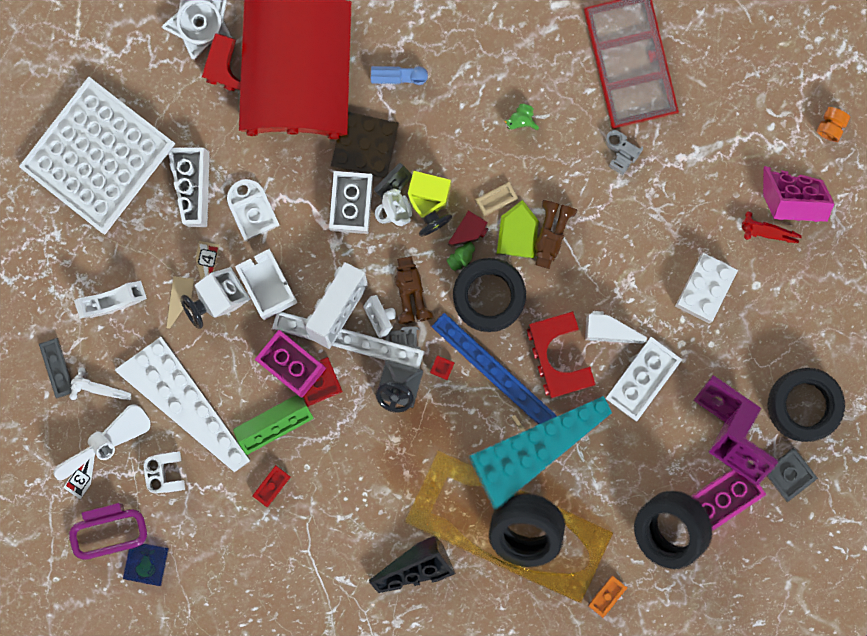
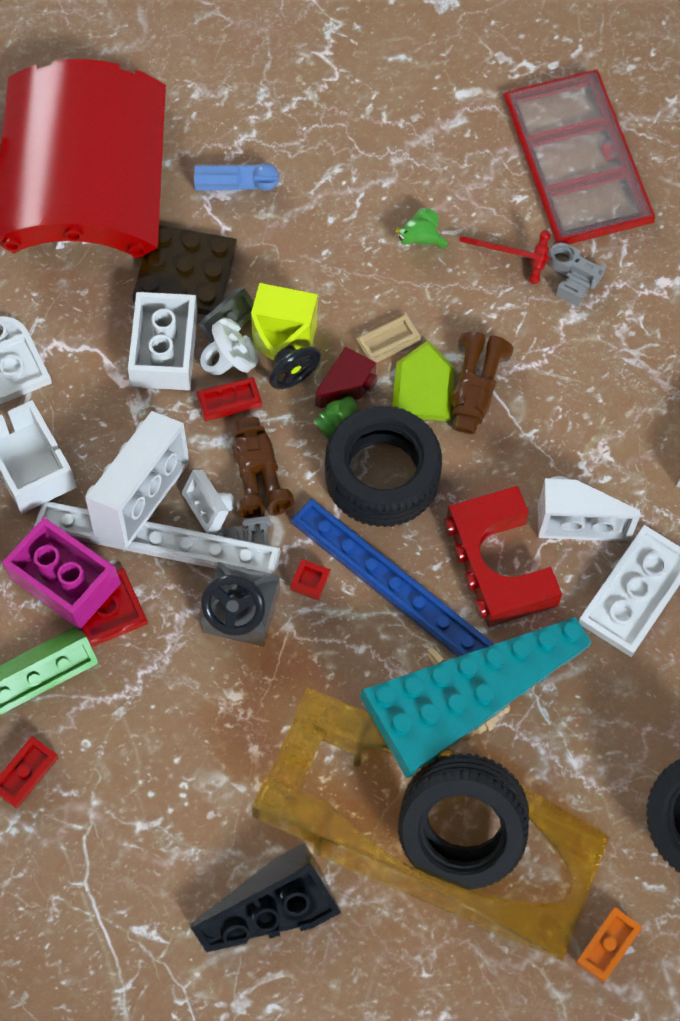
camera: 10 degrees left, 20 degrees down
none -> red plate [196,377,262,422]
none -> red piece [459,230,551,284]

